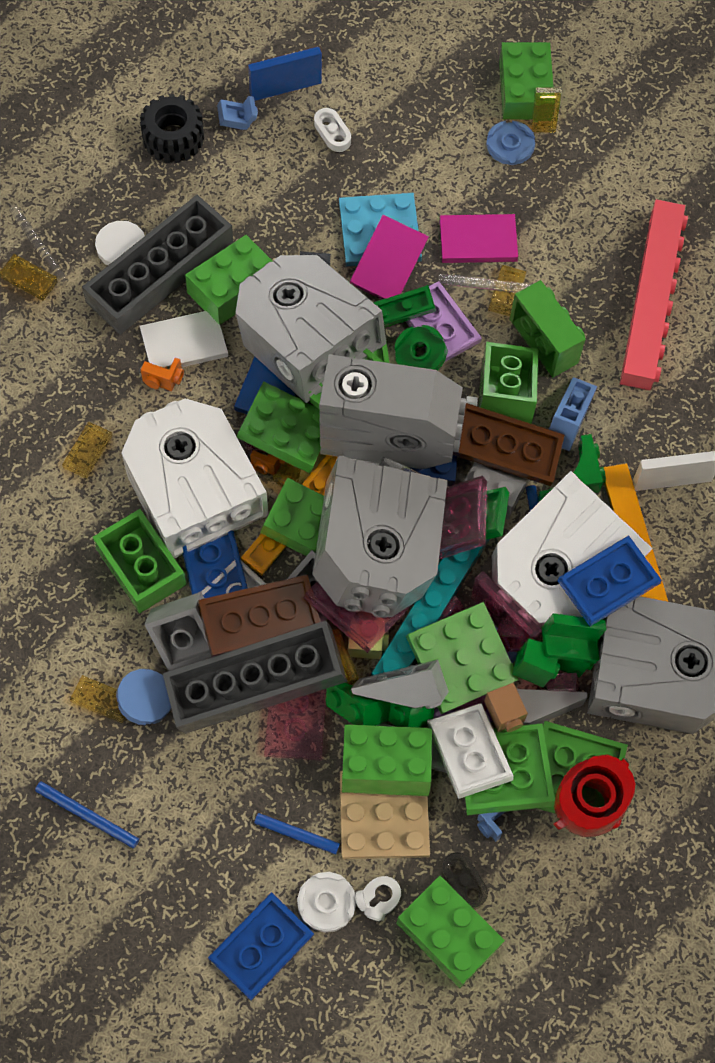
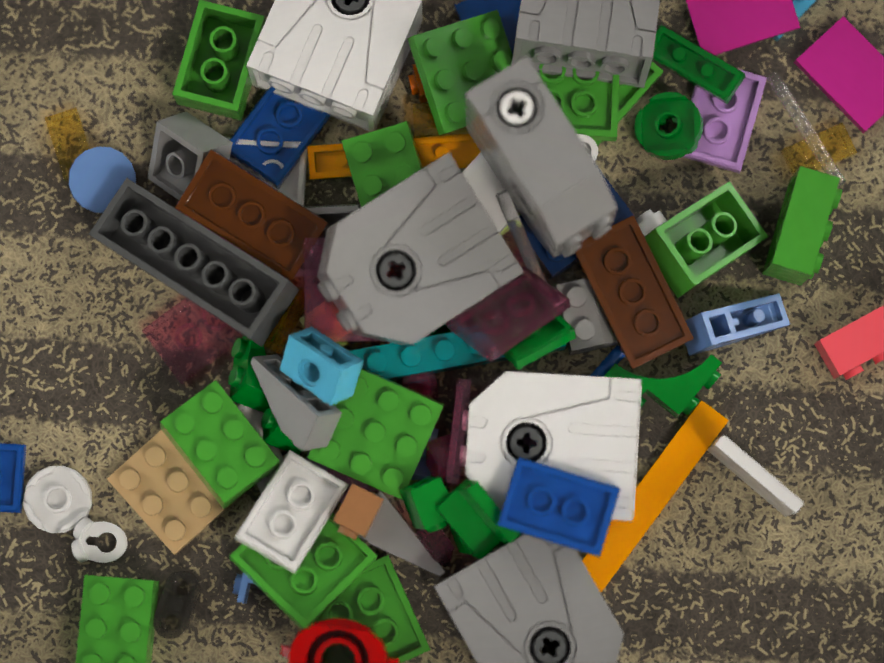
camera: 55 degrees right, 15 degrees up
blue bar [254,813,340,854] -> none
none -> medium azure brick [280,326,363,405]

